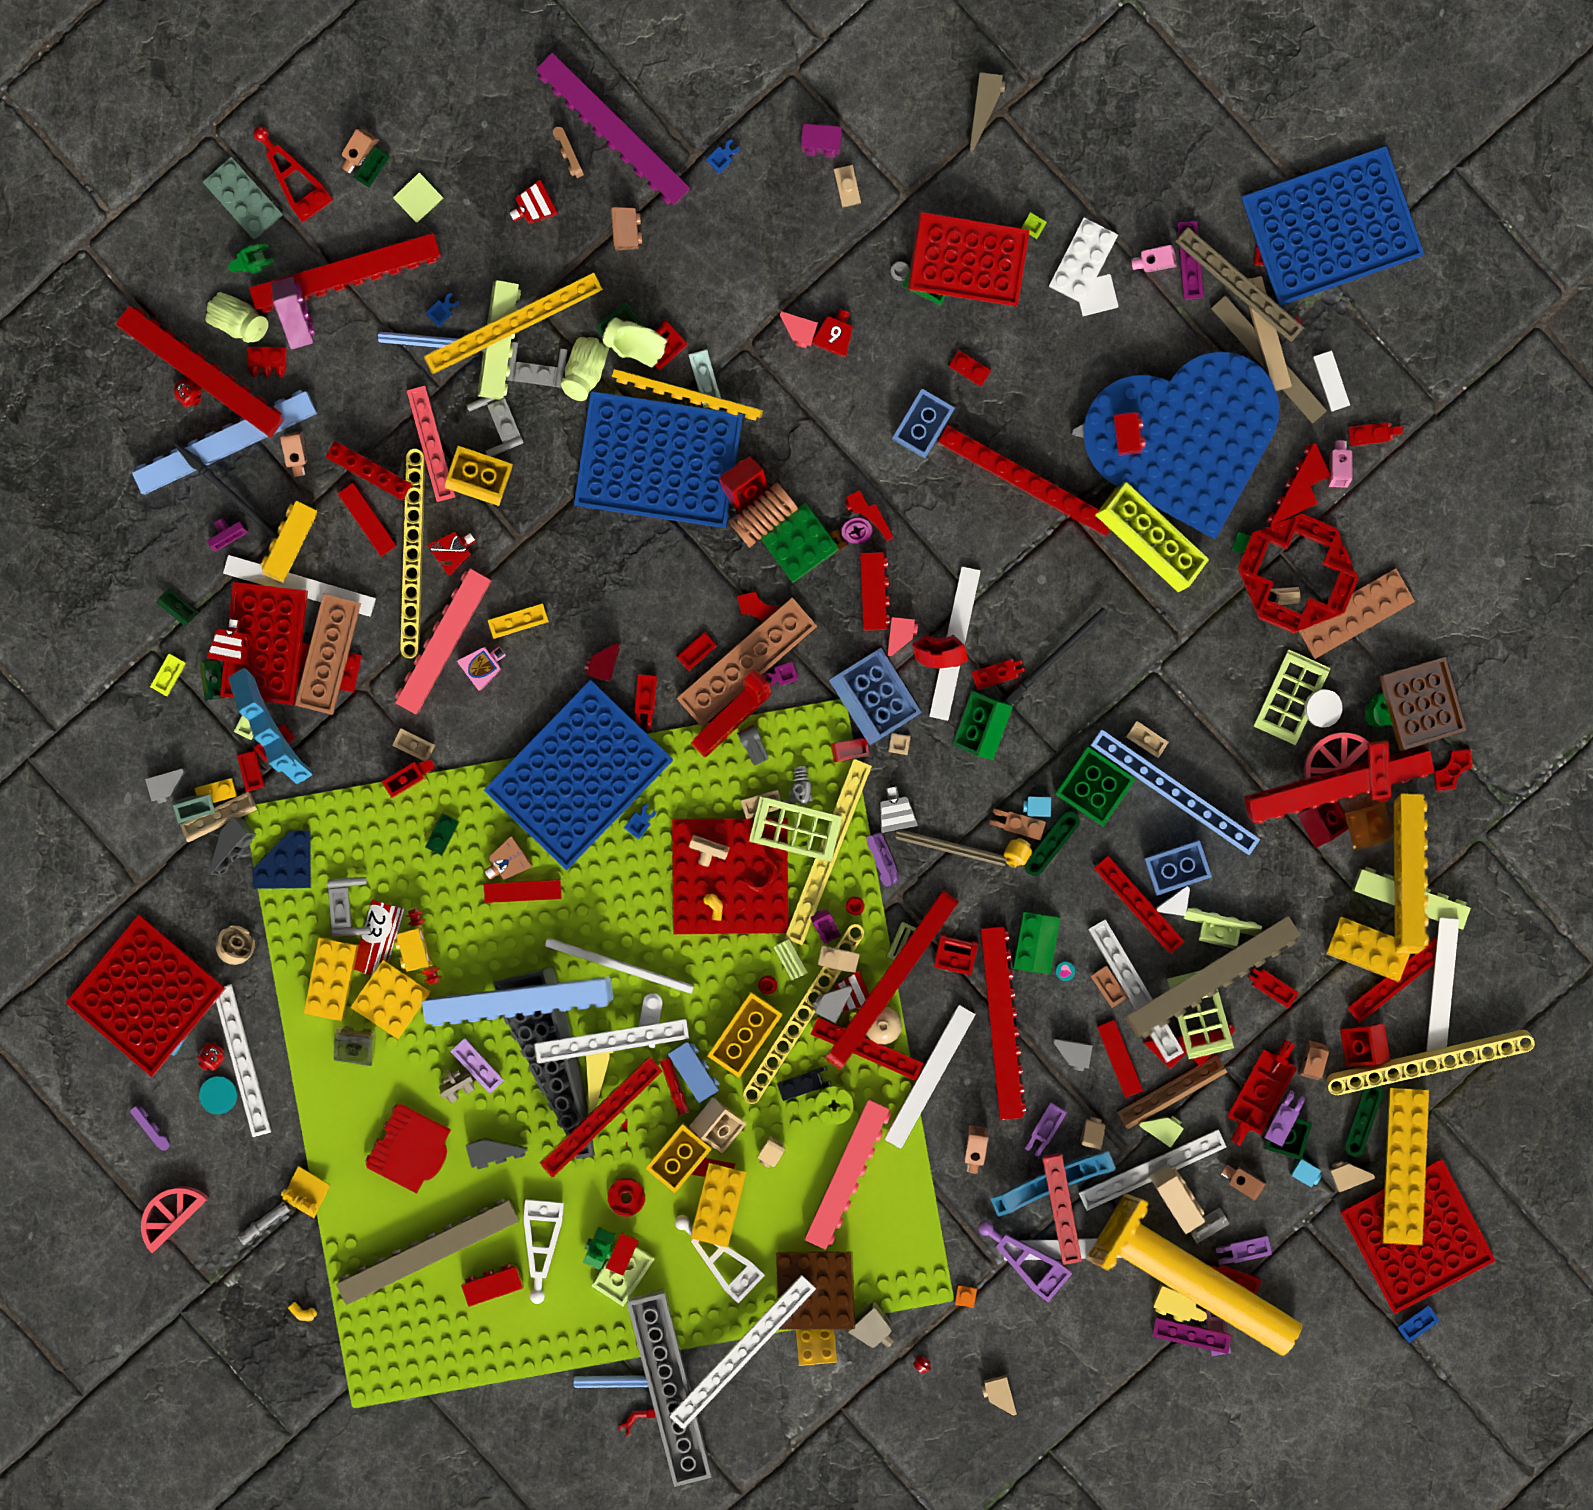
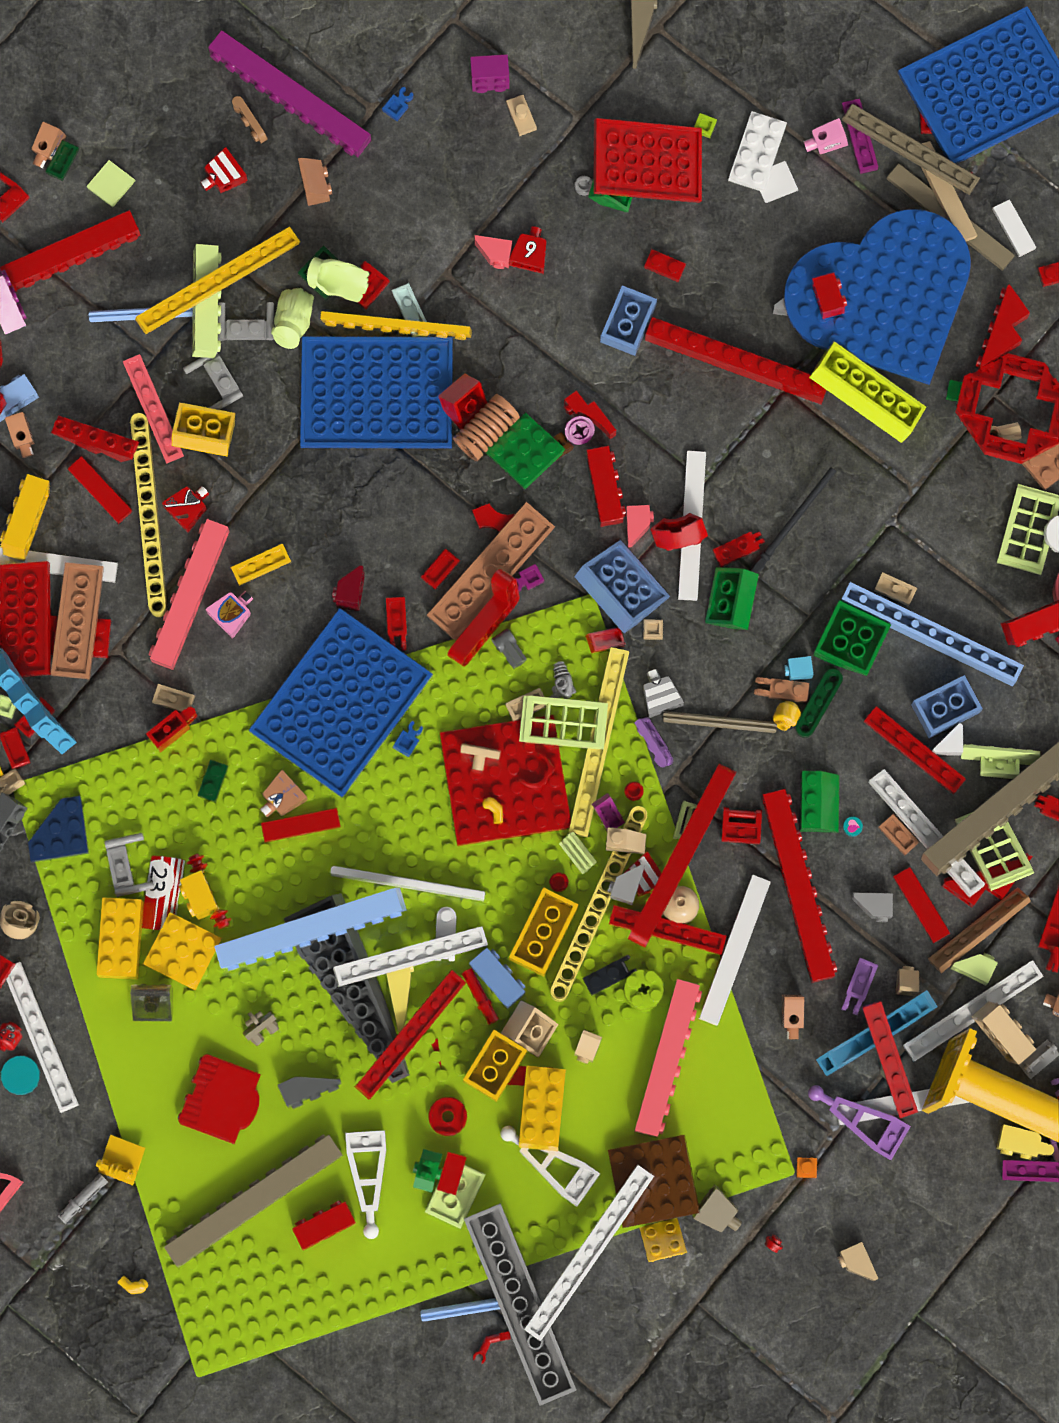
camera: 10 degrees left, 10 degrees down
blue plate [425,293,460,328] -> none
lavender plate [451,1038,504,1094] -> none
bright pink torso [1328,440,1352,487] -> none

